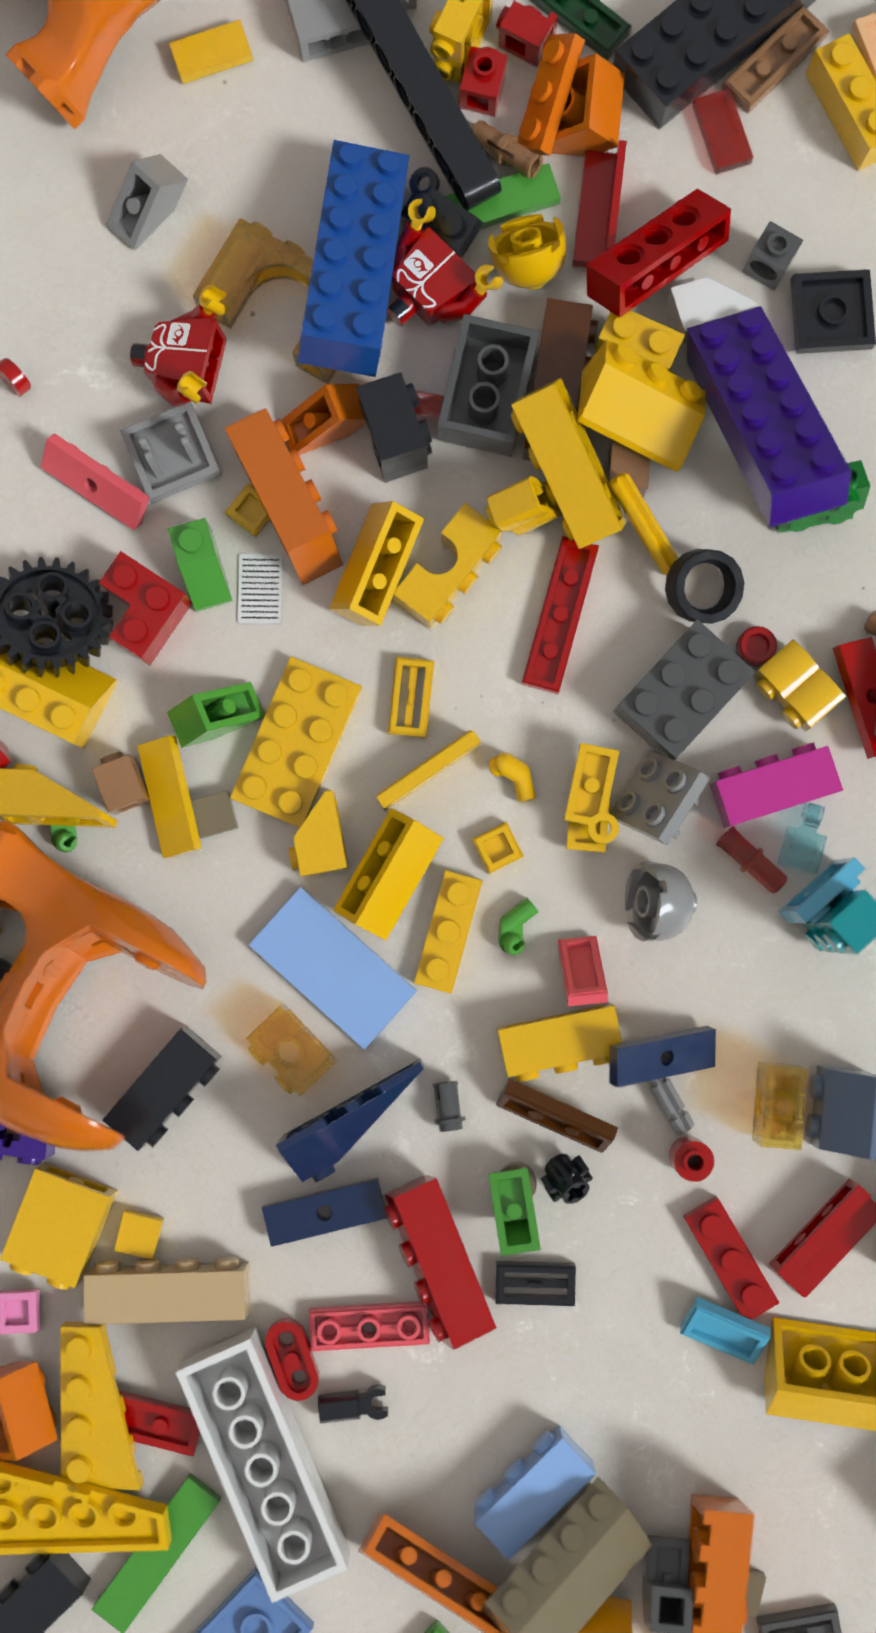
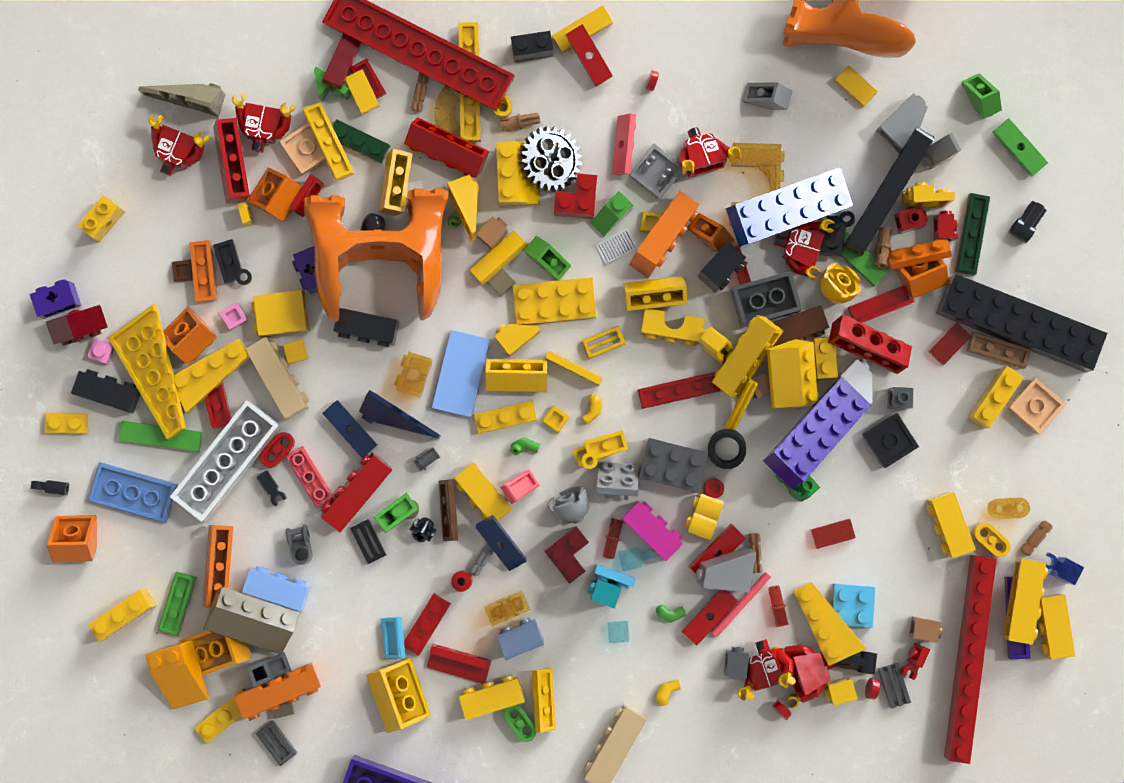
camera: 60 degrees right, 0 degrees up
none -> dark grey piece [286,524,313,564]
none -> dark red brick [544,526,589,584]

